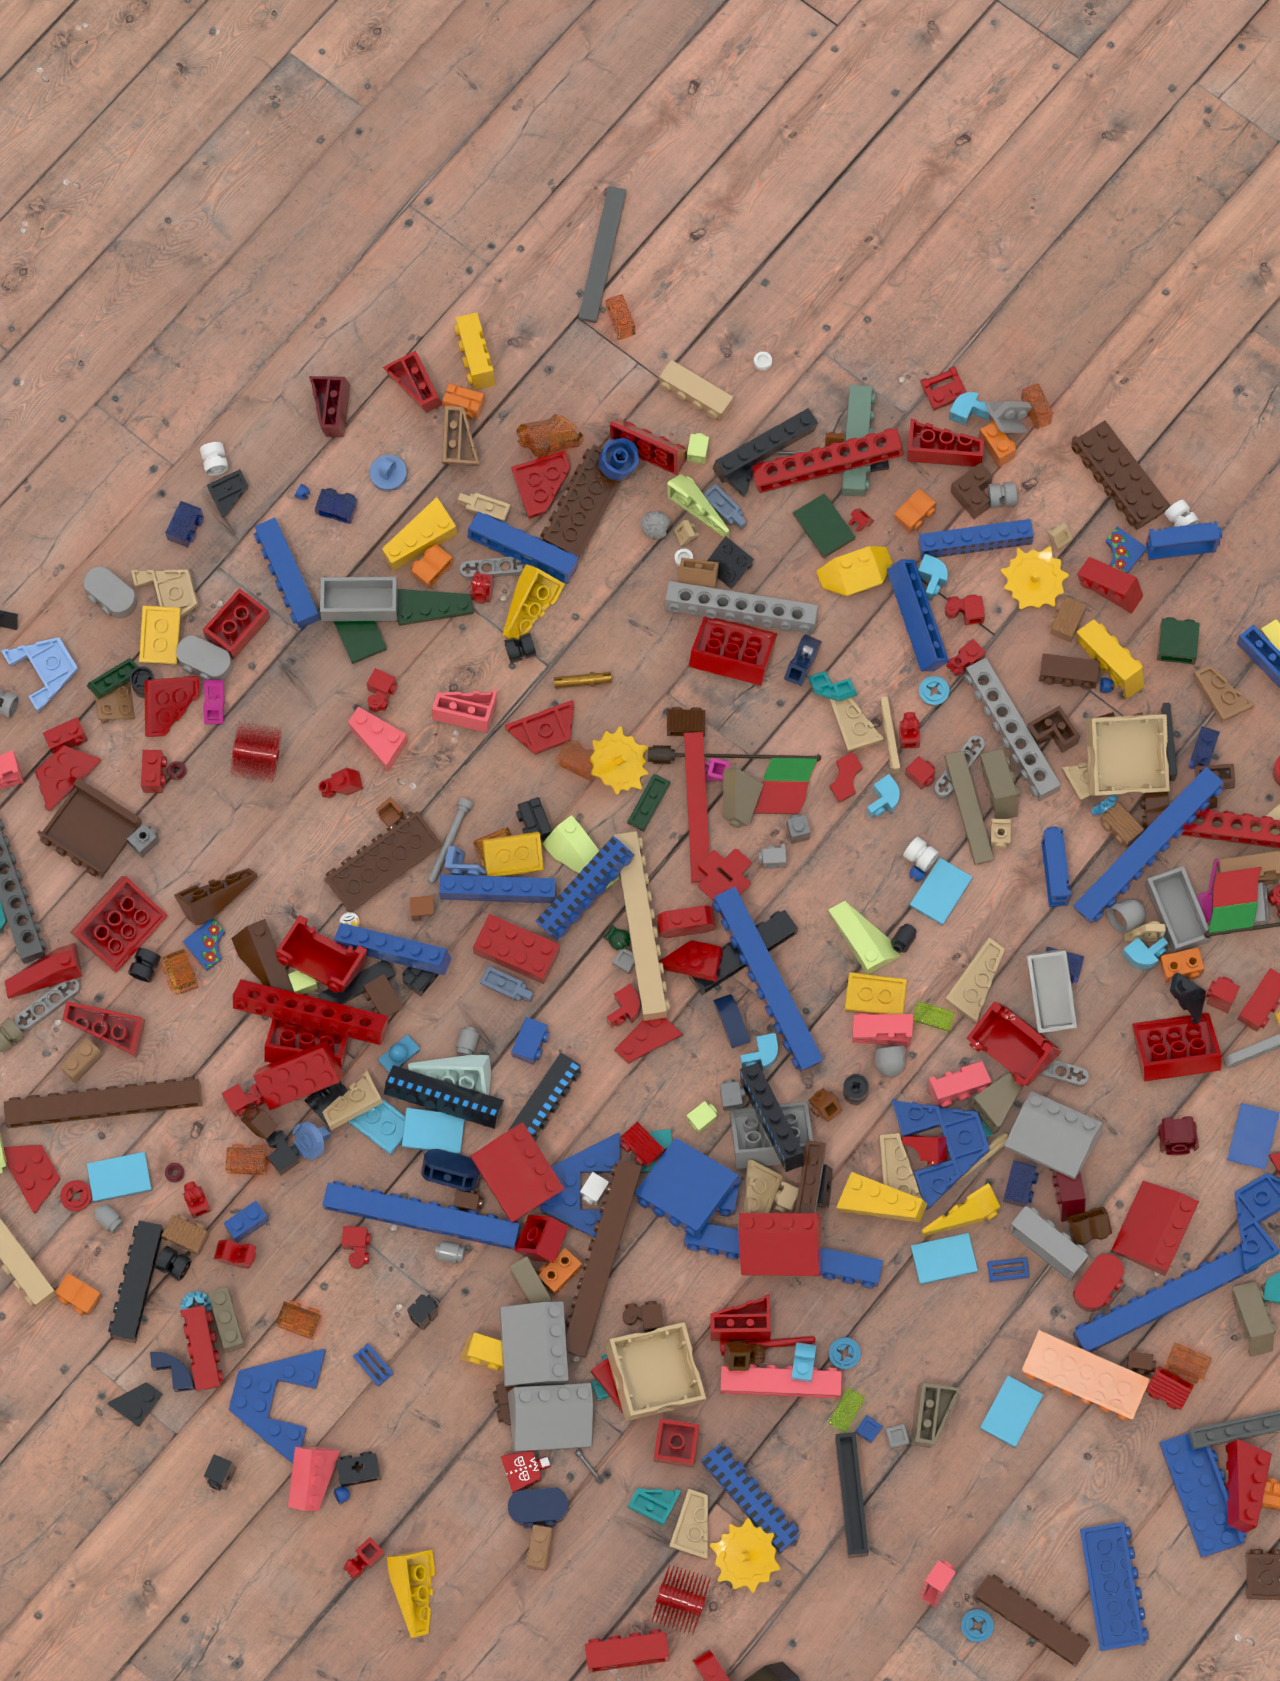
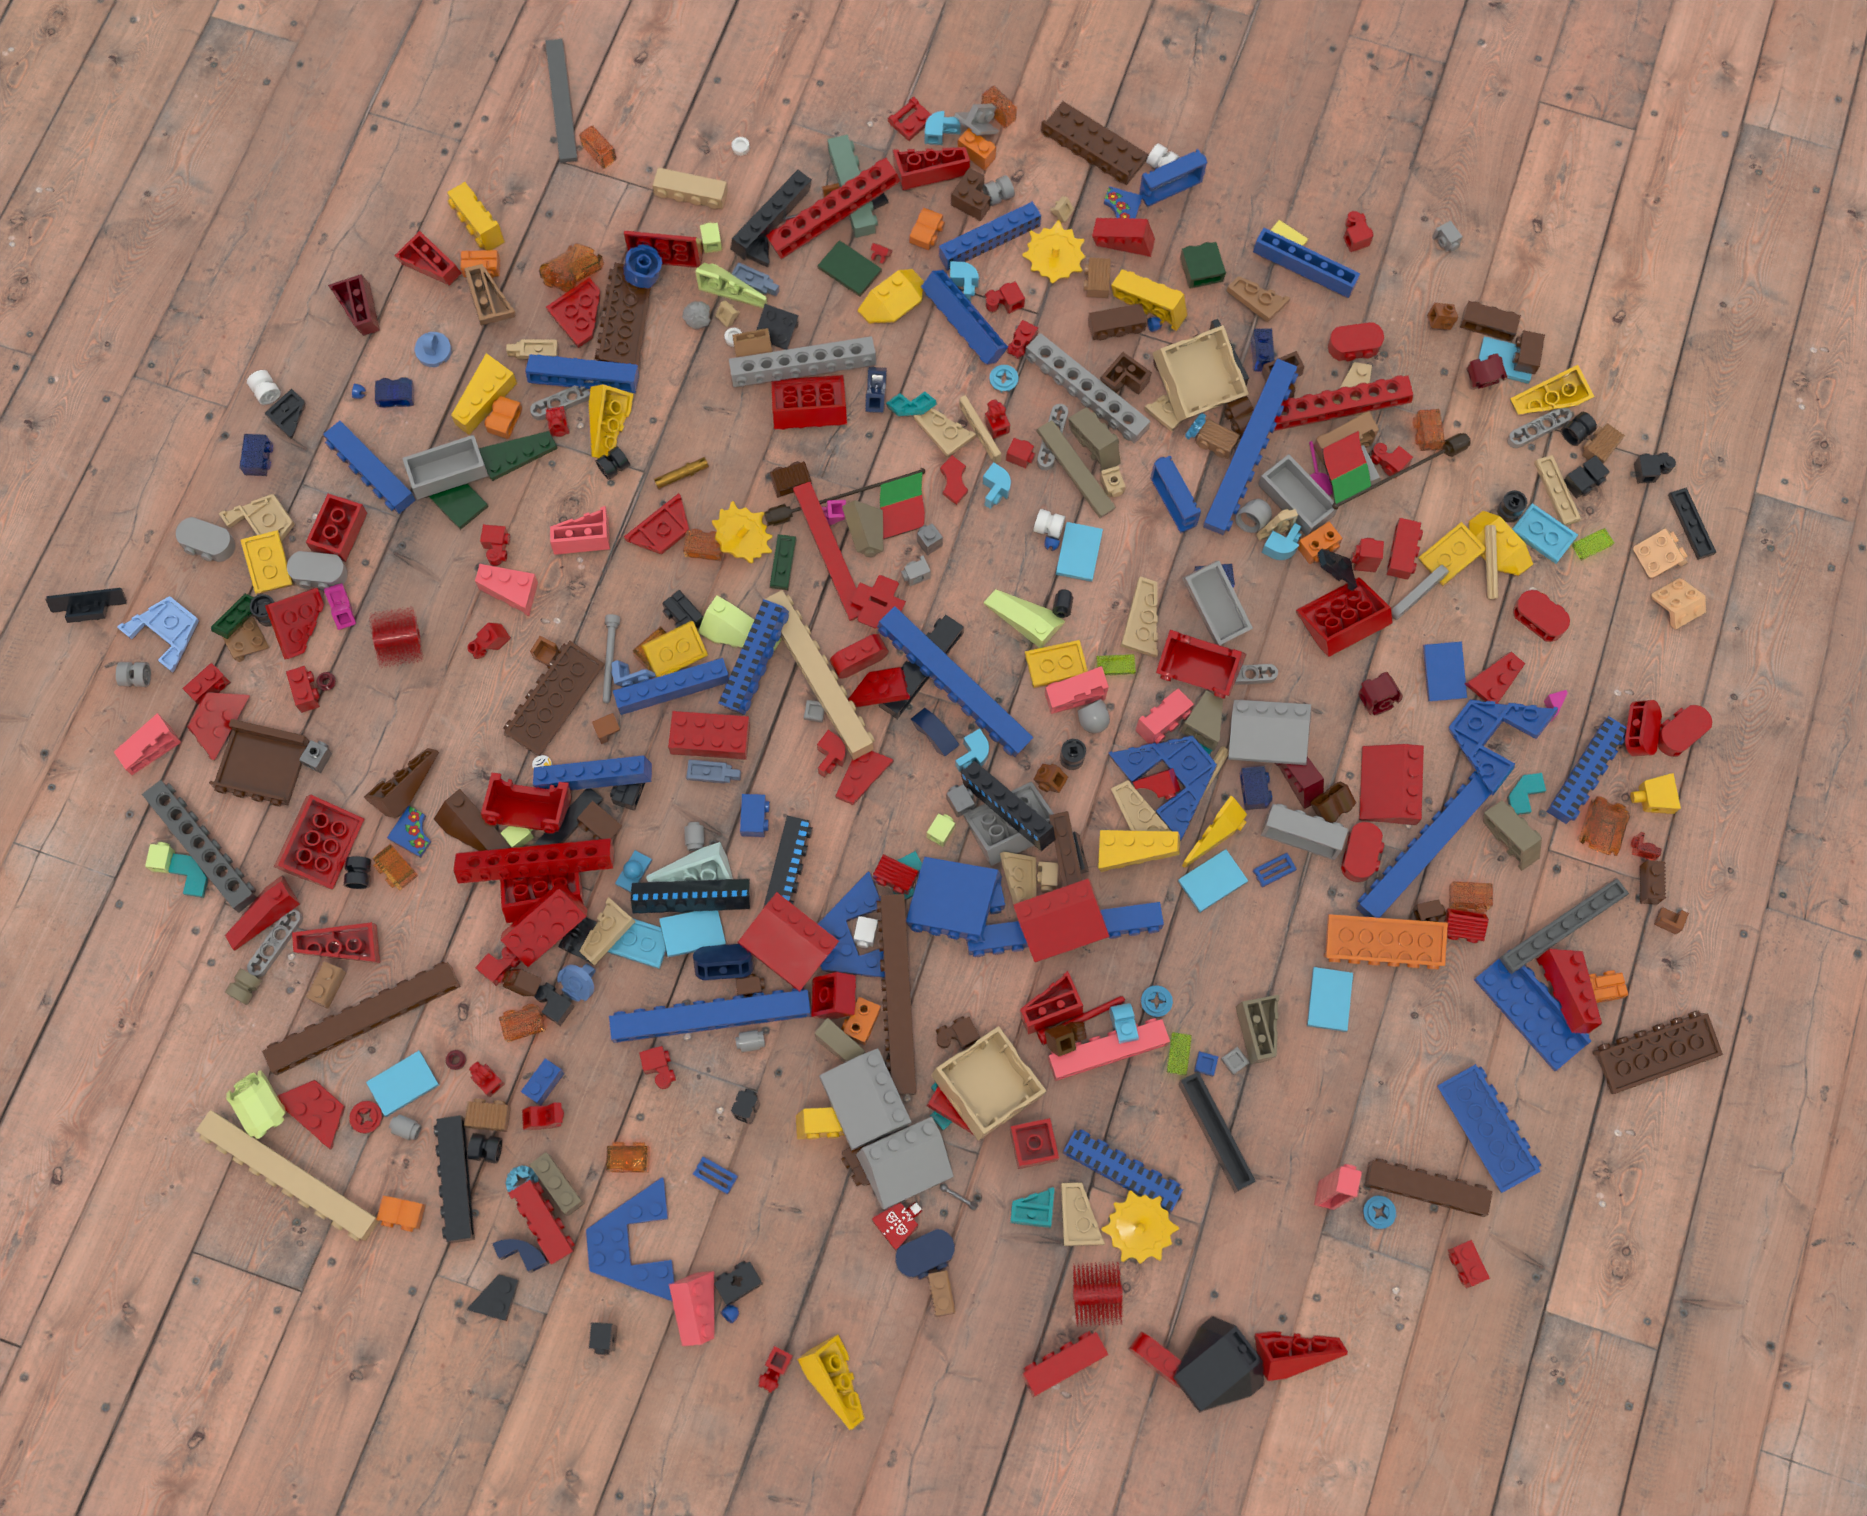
camera: 25 degrees left, 0 degrees up
dark green animal [603,925,630,950] -> none

